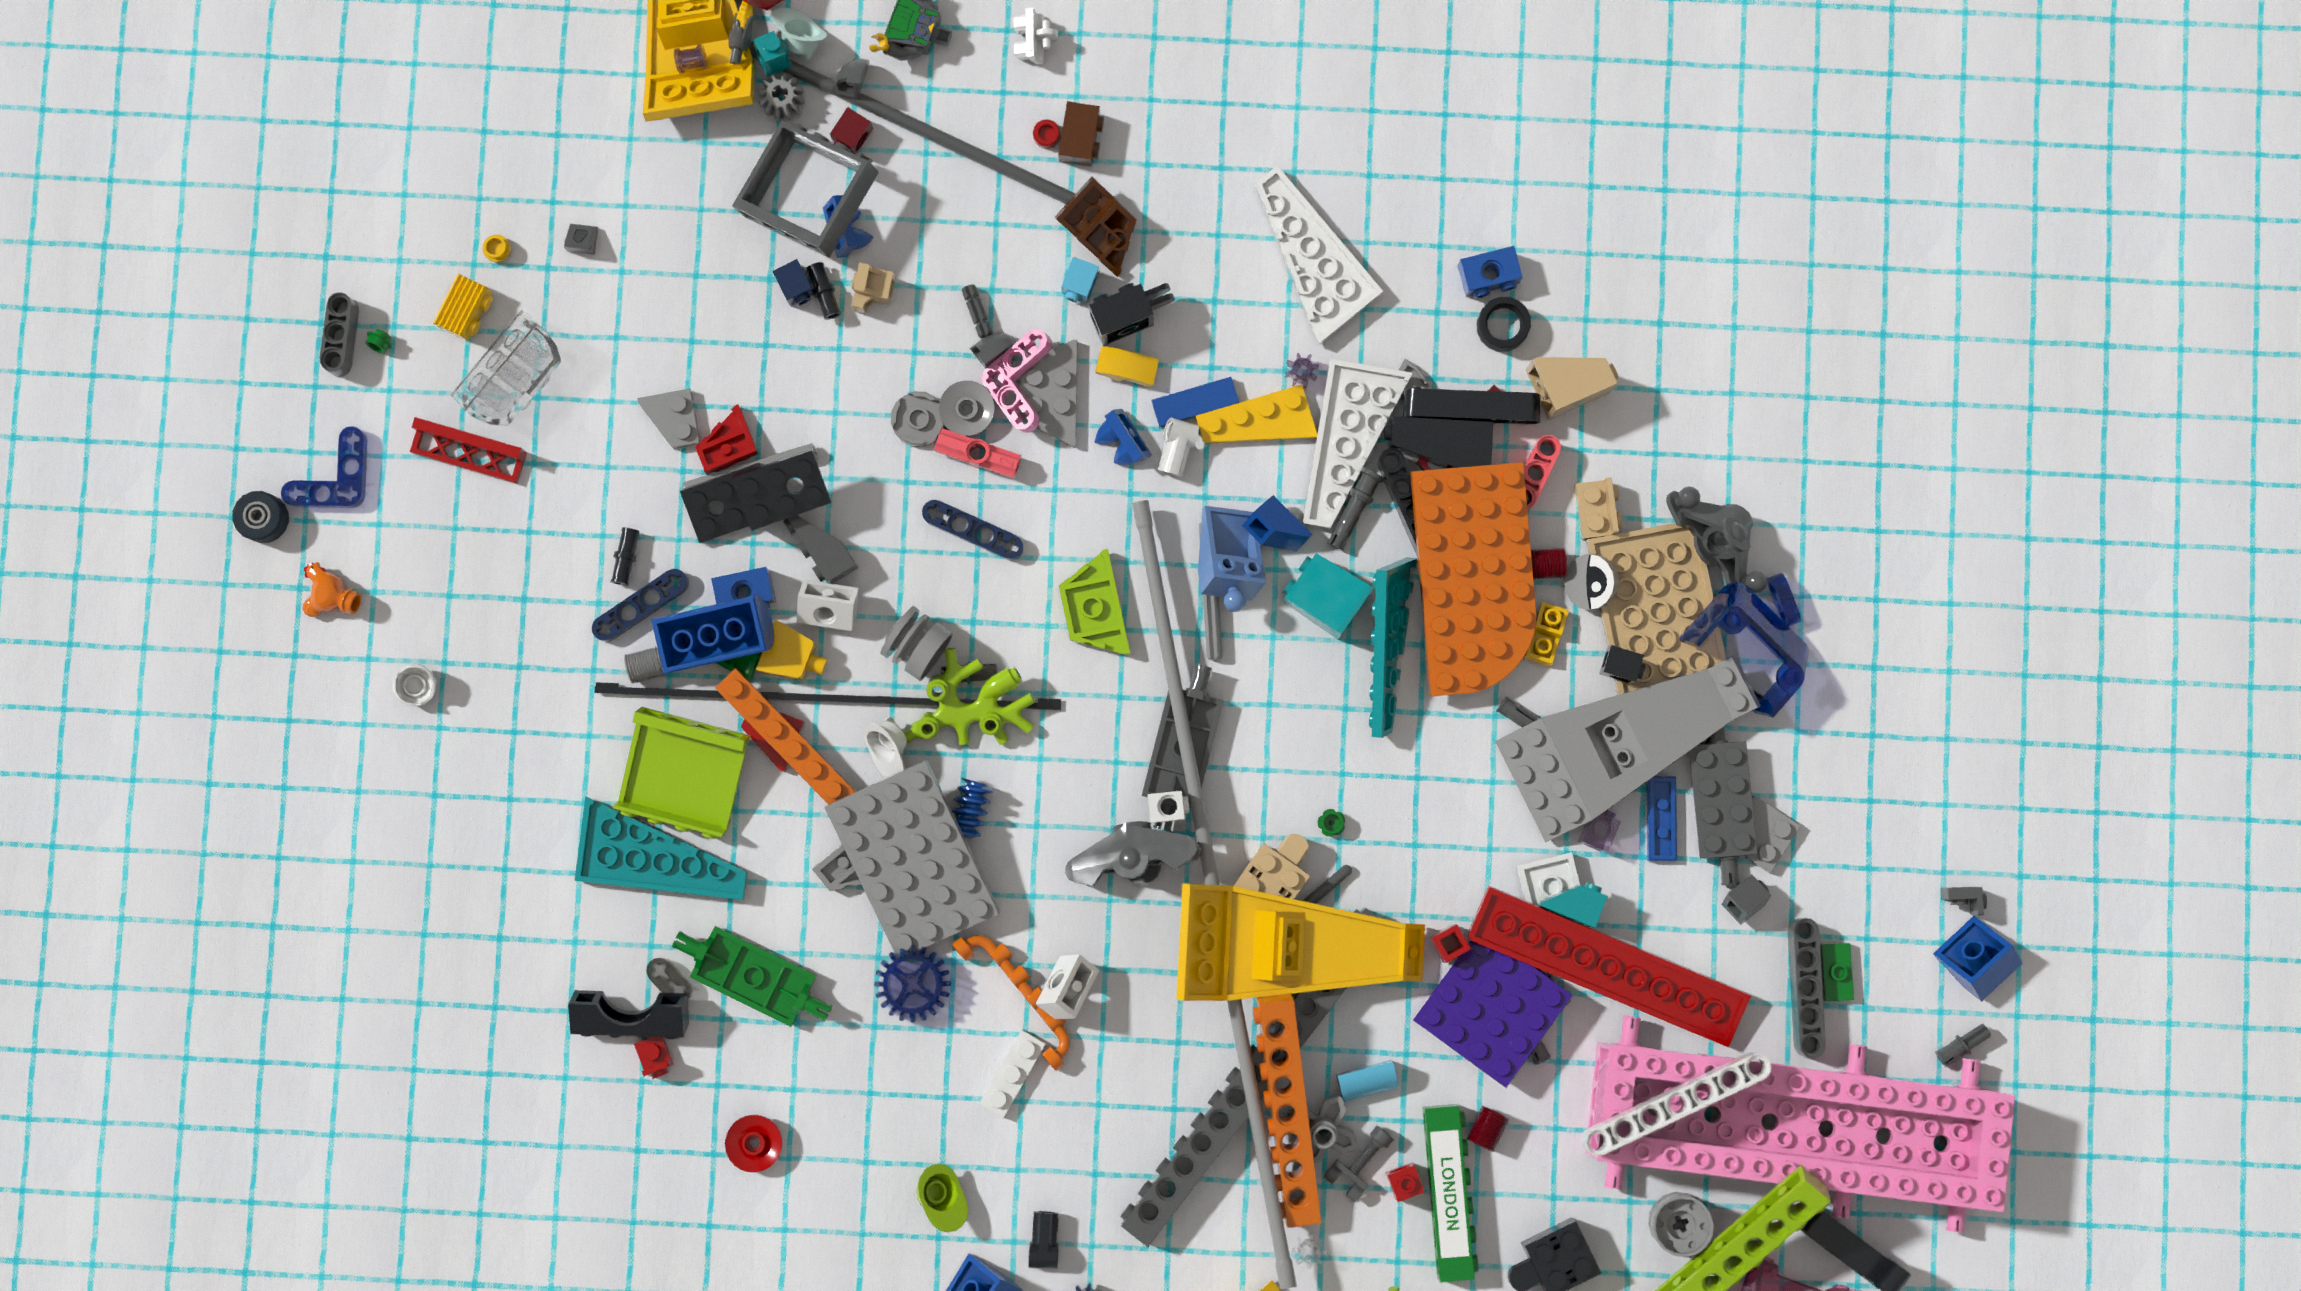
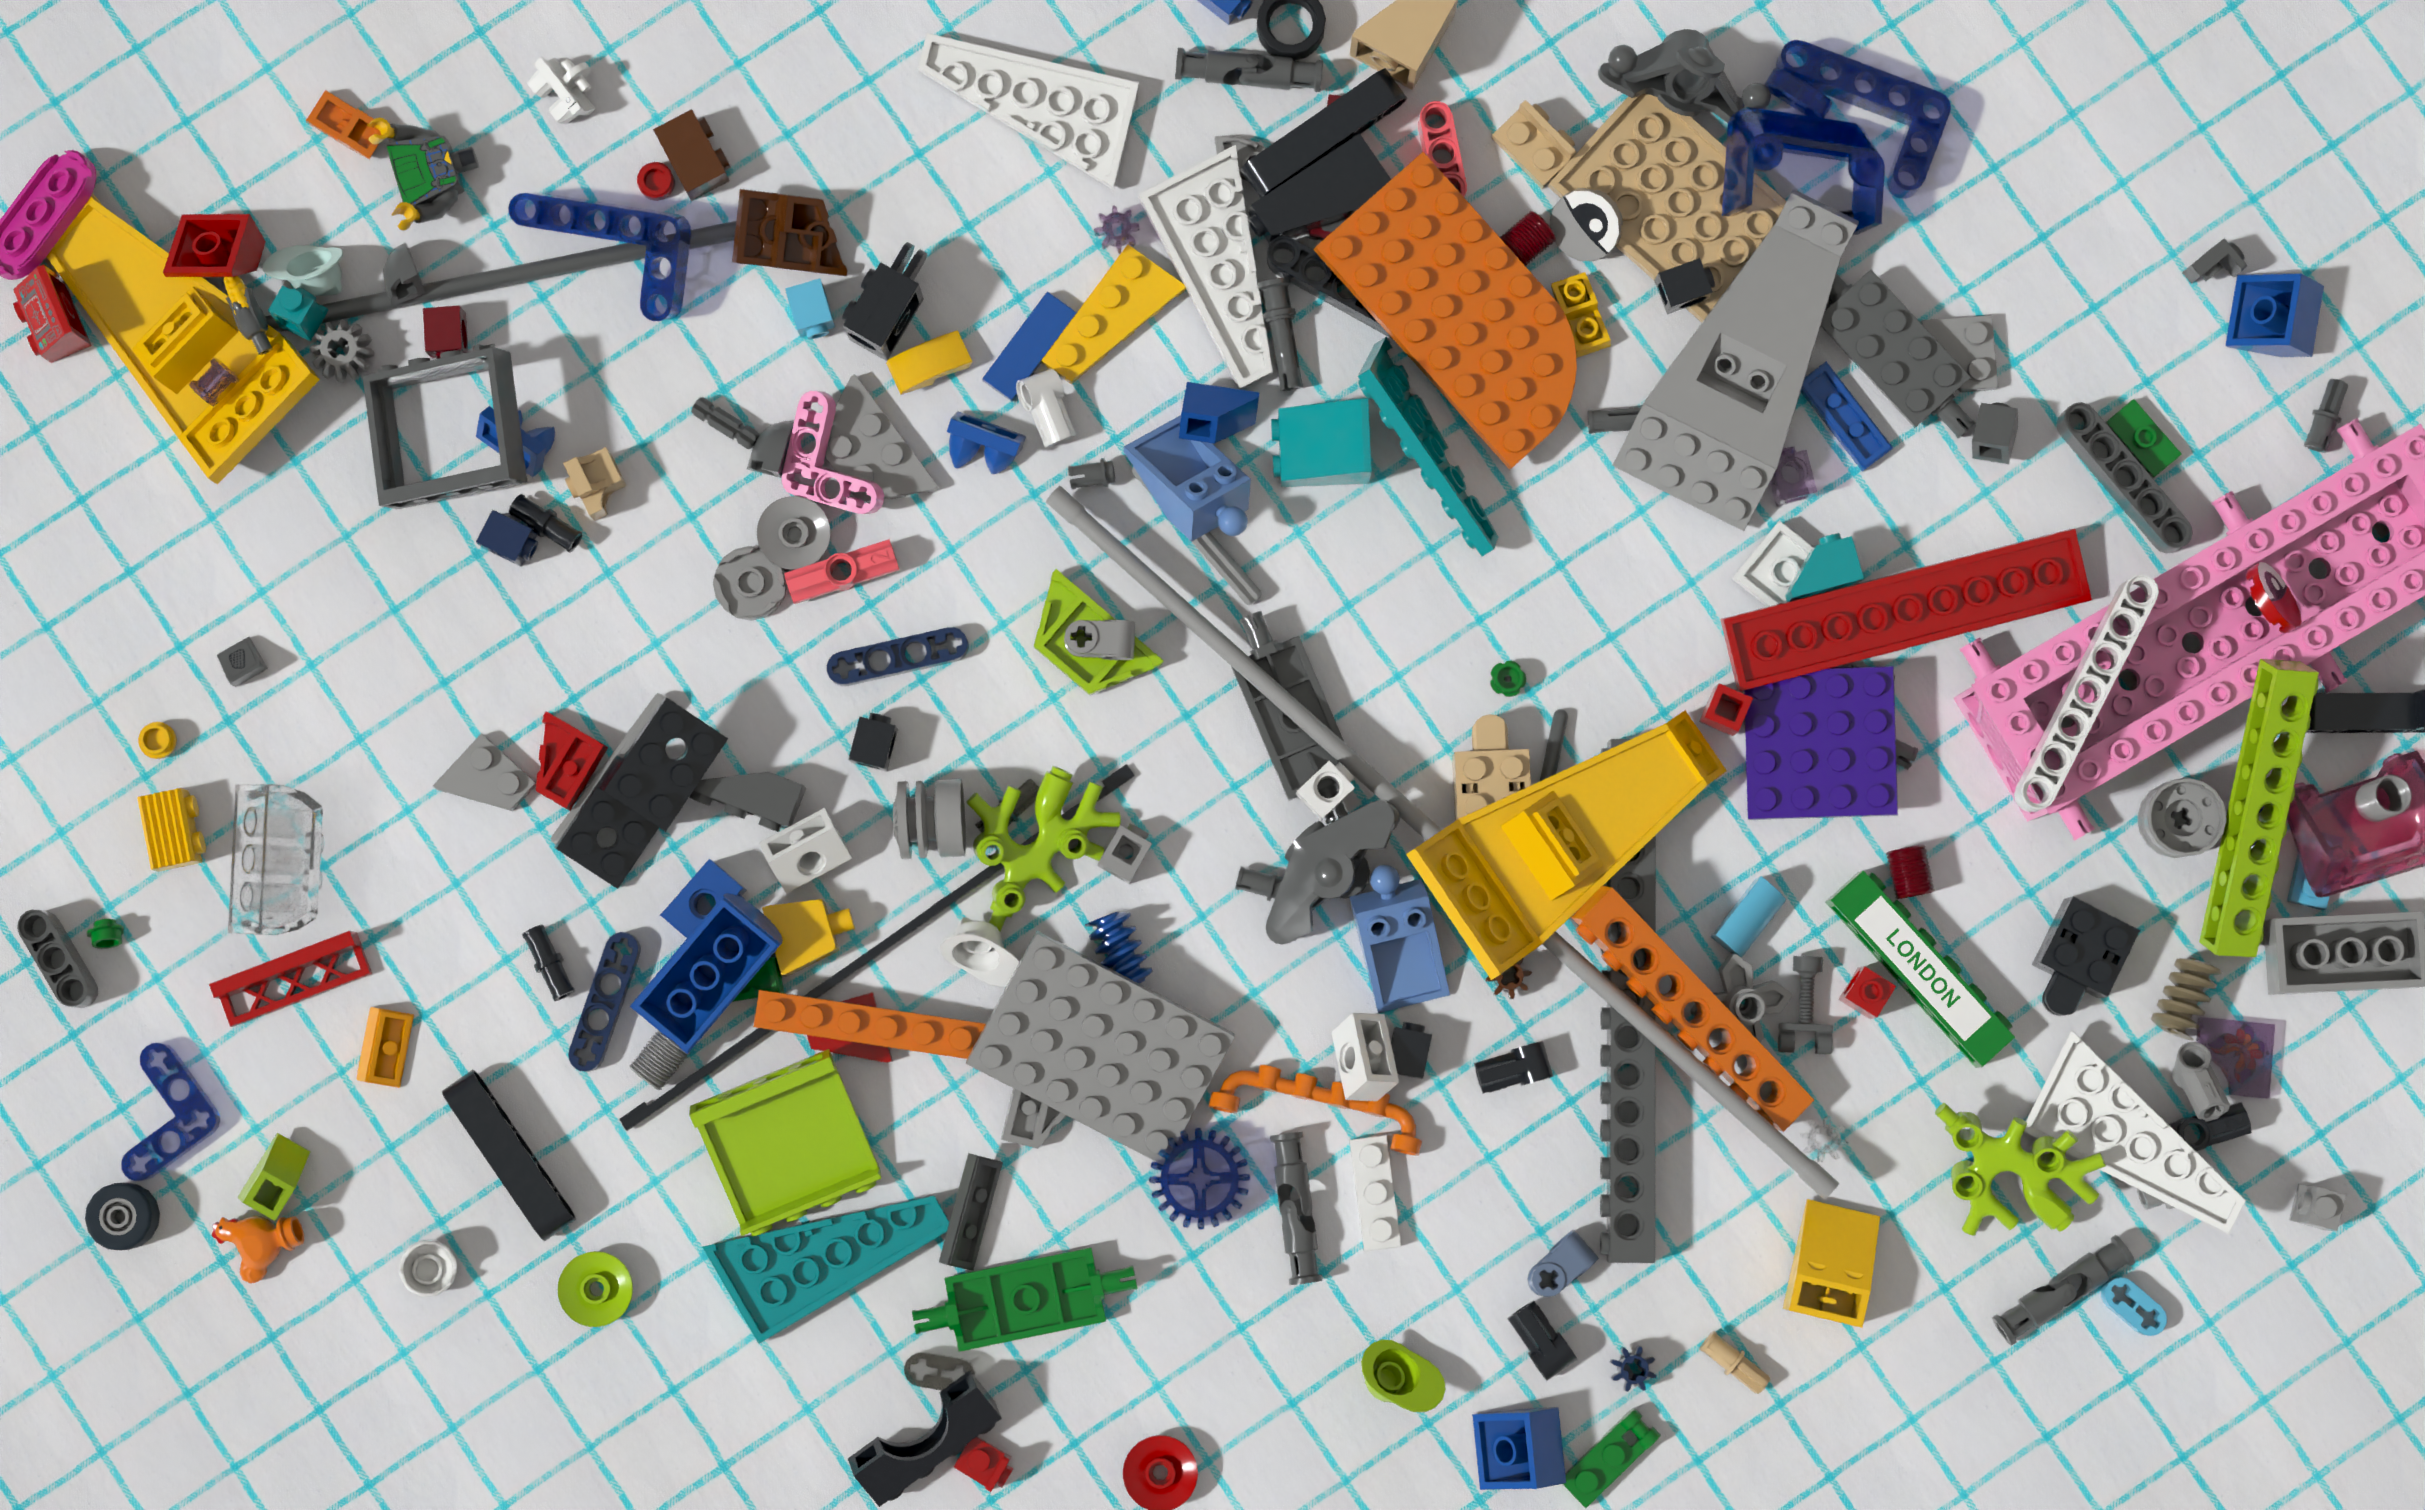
camera: 40 degrees left, 0 degrees up
none -> lime slope [237,1133,310,1221]
none -> light orange slope [356,1007,414,1088]
none -> black beam [442,1069,576,1241]
none -> clear blue beam [508,192,691,321]
none -> lime dish [557,1251,633,1327]
none -> black brick [848,713,898,772]
none -> dark grey tile [939,1153,1003,1271]
none -> light grey piece [1064,620,1135,660]
none -> dark grey pin [1068,458,1115,489]
none -> light grey brick [1097,824,1152,884]
none -> dark grey piece [1175,47,1323,92]
none -> dark grey pin [1235,866,1283,901]
none -> dark grey piece [1270,1131,1322,1285]
none -> medium blue slope [1349,865,1450,1013]
none -> black brick [1391,1022,1432,1079]
none -> black piece [1474,1041,1553,1094]
none -> reddish brown gear [1485,958,1532,999]
none -> sand blue piece [1527,1230,1599,1297]
none -> clear blue beam [1776,40,1951,199]
none -> red tile [2246,562,2302,633]

